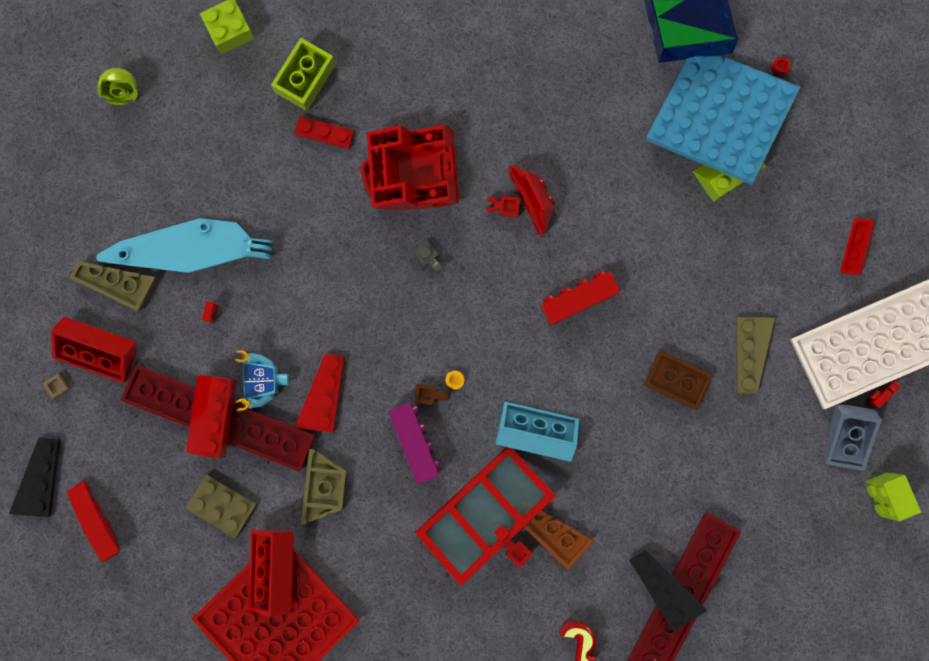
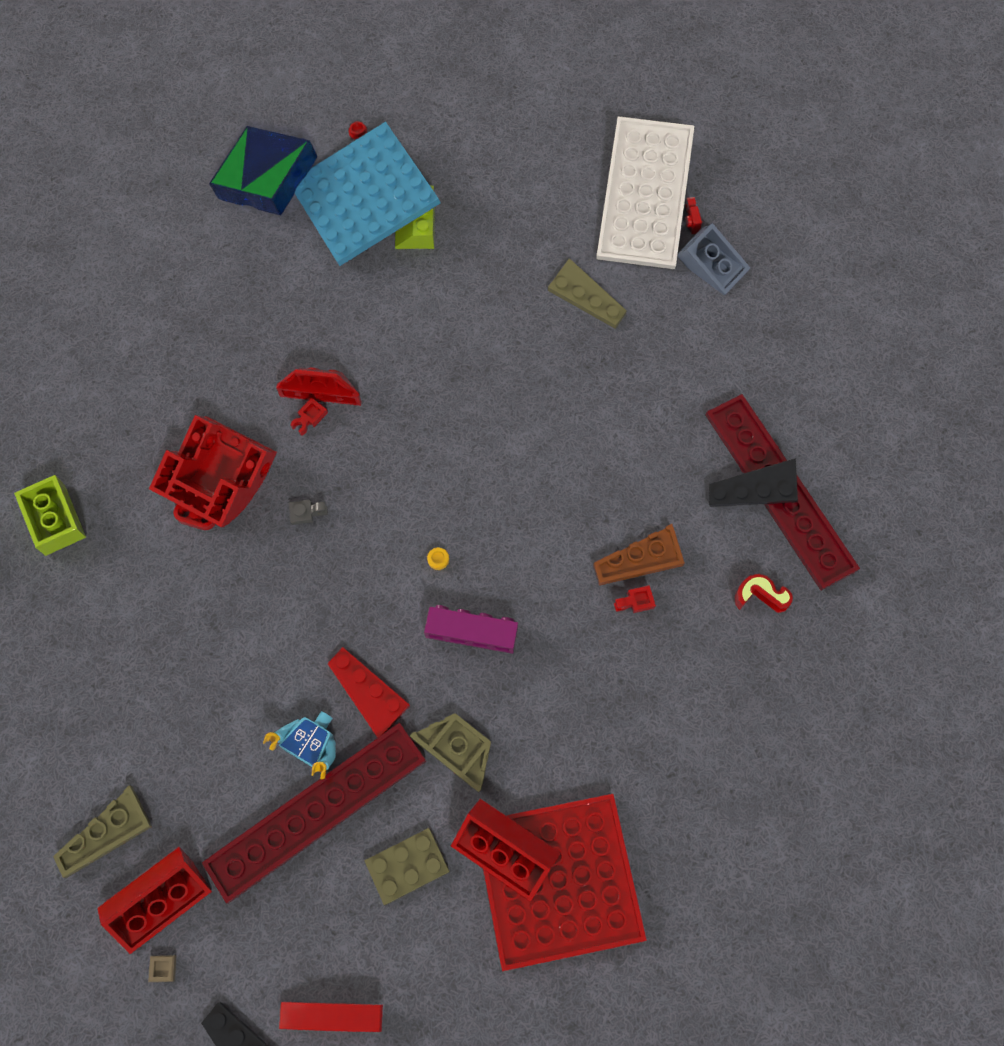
camera: 50 degrees left, 15 degrees down
medium azure wing [96,218,273,273] -> none
red slope [186,375,237,458] -> none
red tile [202,301,219,323] -> none
red plate [294,116,354,150] -> none
reddish brown plate [414,384,449,405] -> none
door [415,447,557,586] -> none
medium azure slope [495,401,579,462] -> none
red brick [540,271,621,326] -> none
reddish brown plate [643,350,713,410] -> none
red plate [840,218,876,276] -> none
lime brick [866,472,921,521] -> none

